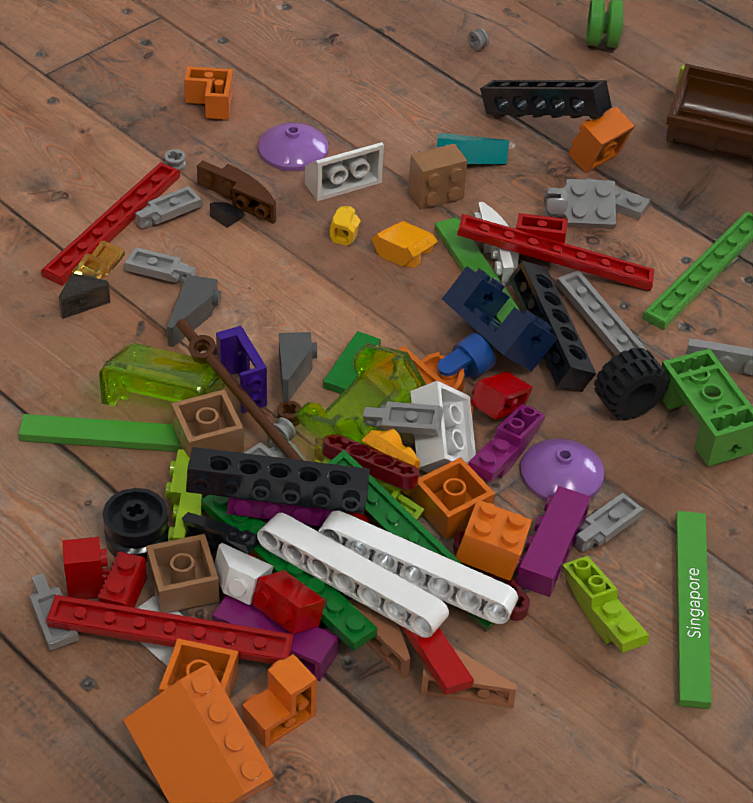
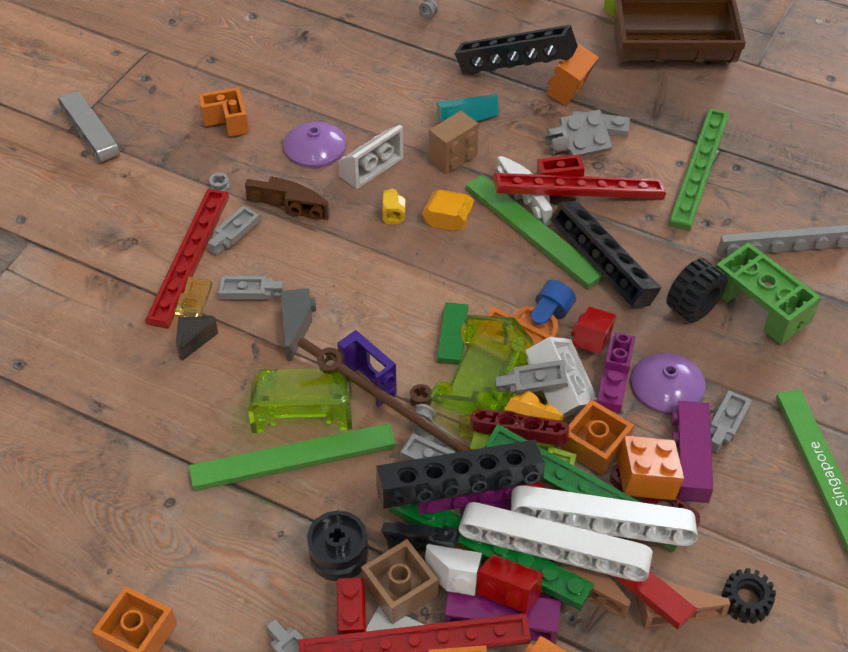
camera: 15 degrees left, 5 degrees up
red brick [62,537,109,600] -> none
lime slope [165,449,202,541] -> none
medium nougat brick [171,389,244,458] -> none
black slope [210,202,245,228] -> none
dark grey slope [279,332,317,402] -> none
dark blue plate [442,266,558,372] -> none
light grey plate [557,271,647,356] -> none
lime slope [562,556,649,653] -> none
none -> light grey beam [58,90,120,163]
none -> black tyre [721,568,776,624]

